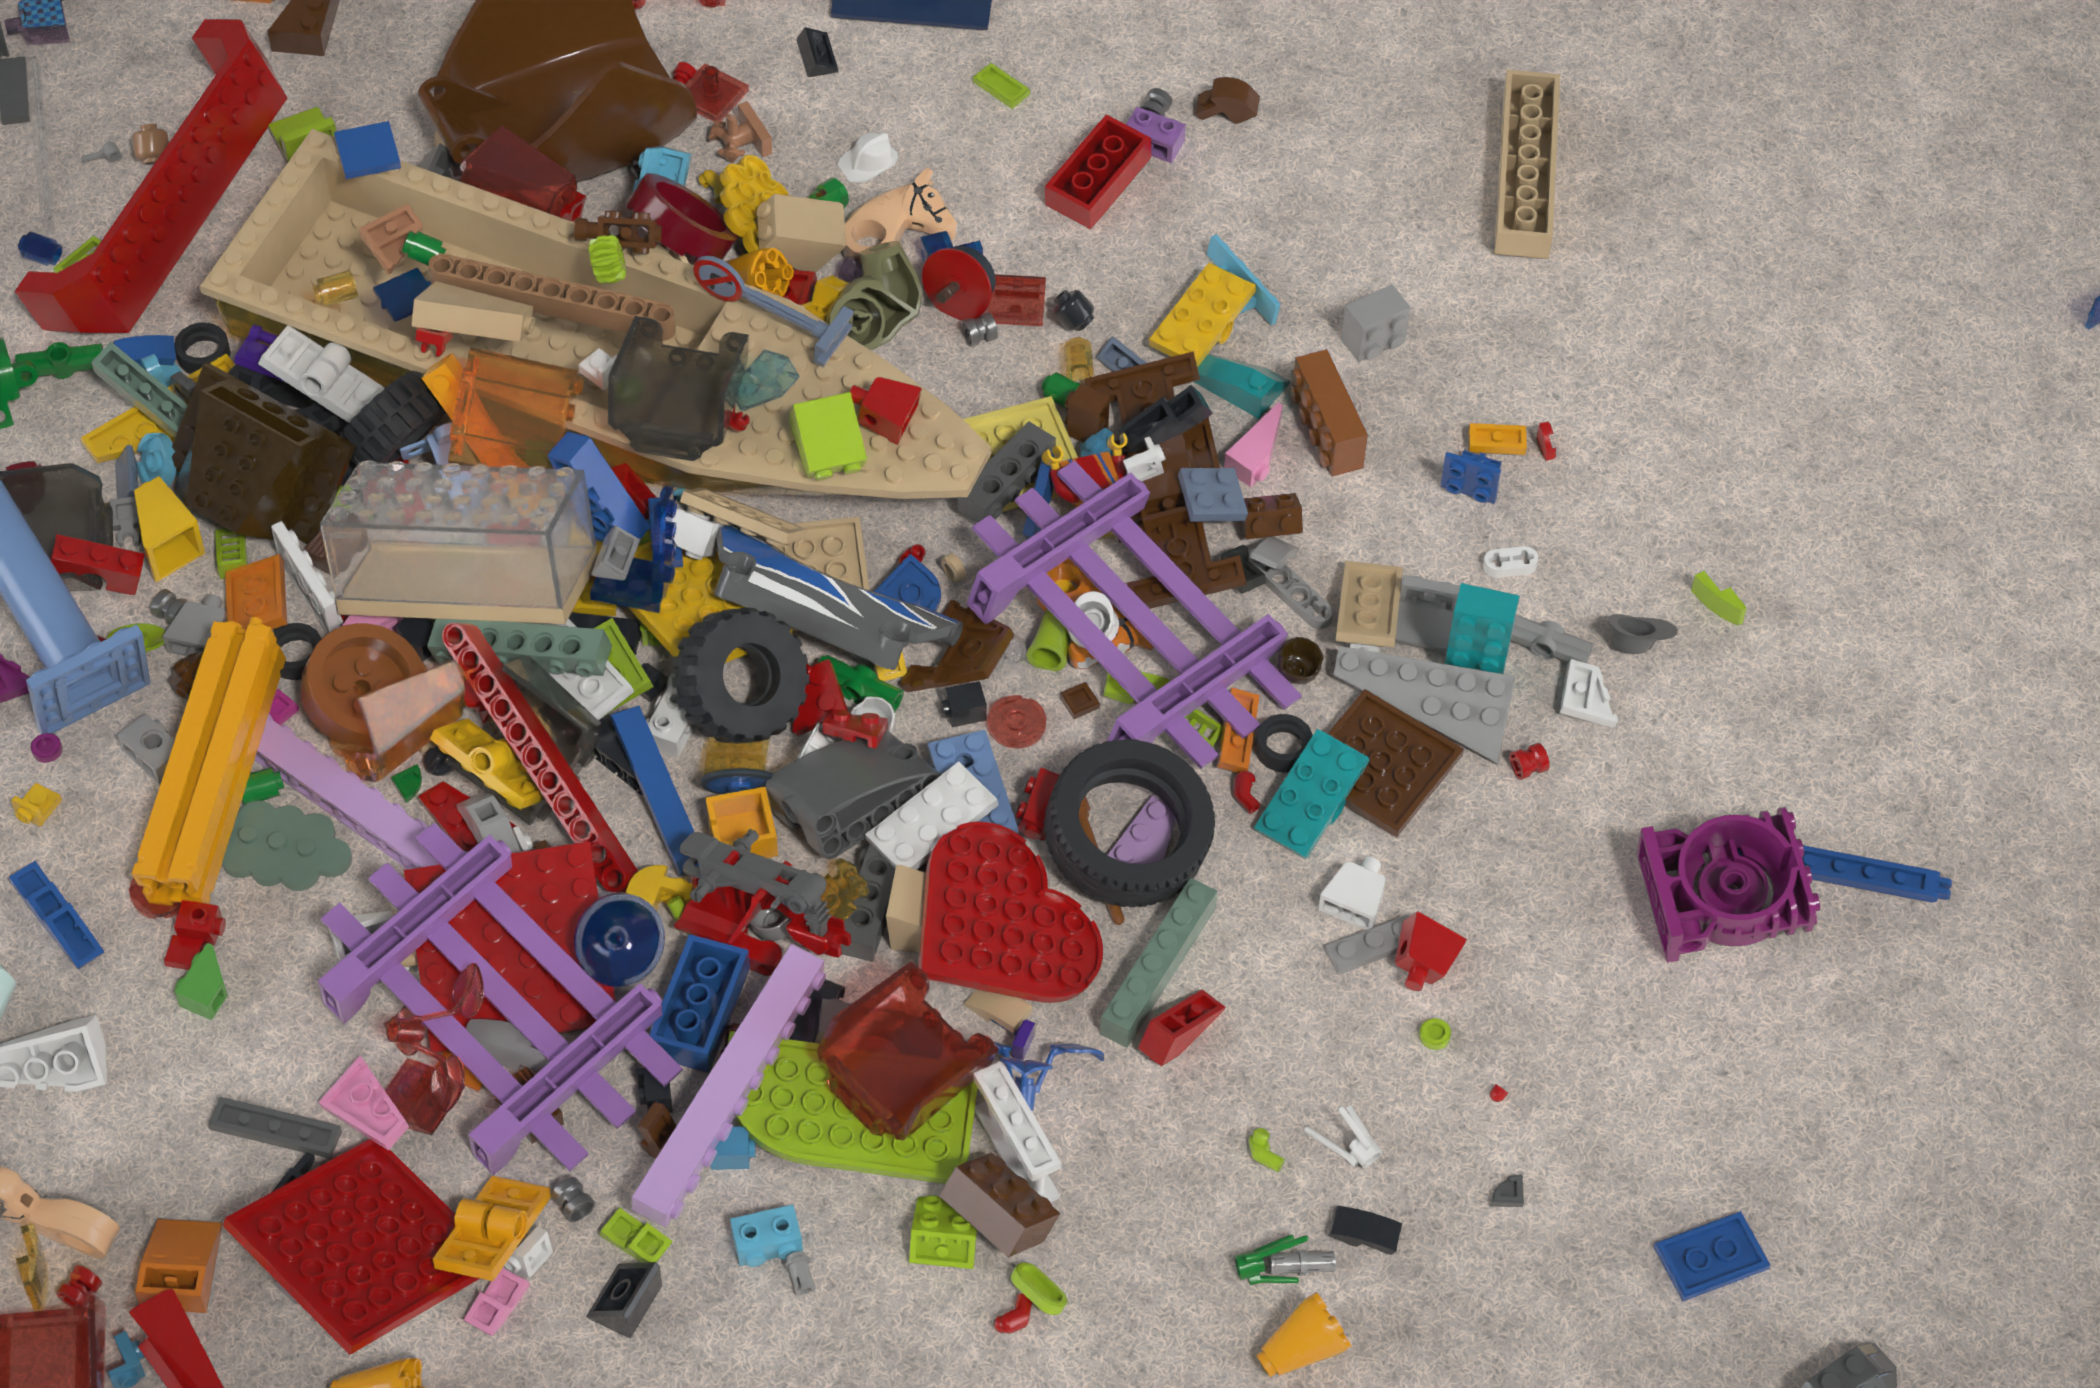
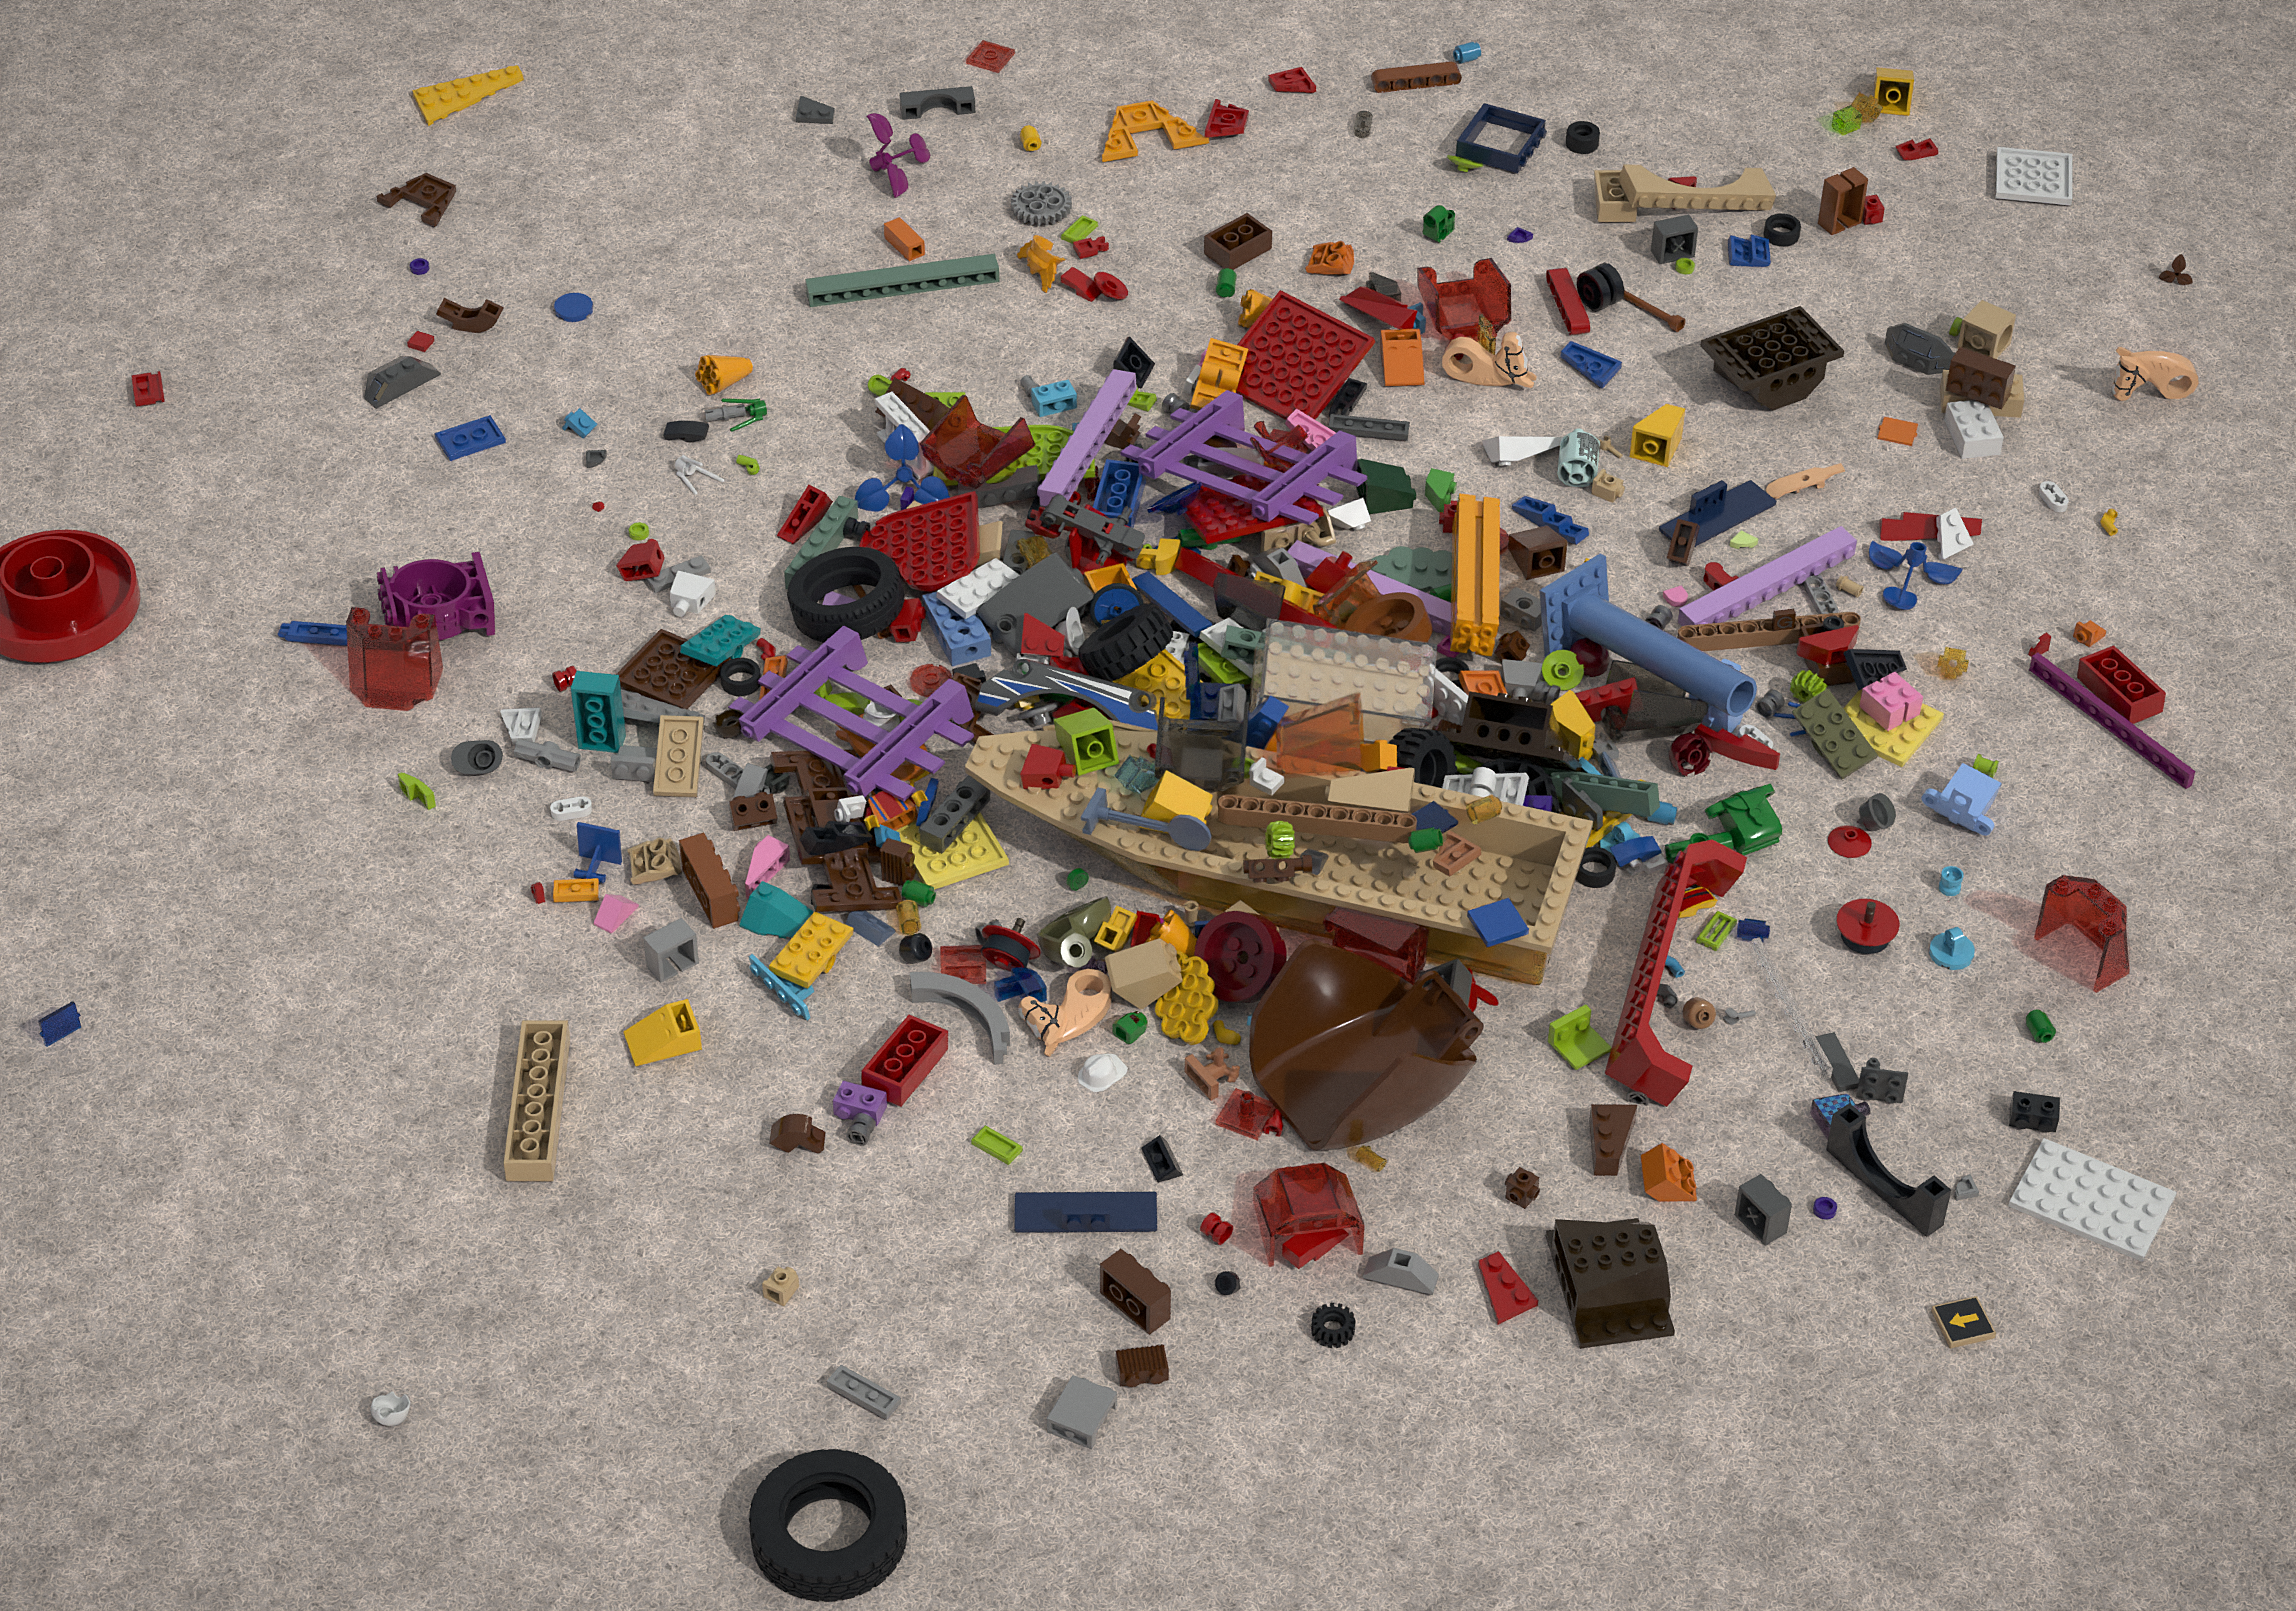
camera: 175 degrees right, 10 degrees down
sand blue plate [1178,468,1248,521] -> none
none -> clear red windscreen [346,607,443,711]
none -> dark azure bracket [562,408,597,438]
none -> bright pink slope [594,894,639,934]
none -> yellow slope [623,999,702,1067]
none -> tan slope [627,838,681,884]
none -> black wheel [843,517,871,541]
none -> light grey arch [910,972,1010,1065]
none -> yellow slope [1137,770,1213,834]
none -> flat silver slope [1300,848,1329,875]
none -> red torso [1305,551,1355,604]
none -> dark green slope [1356,459,1416,515]
none -> reddish brown slope [1508,526,1568,580]
none -> dark azure brick [1647,801,1678,825]

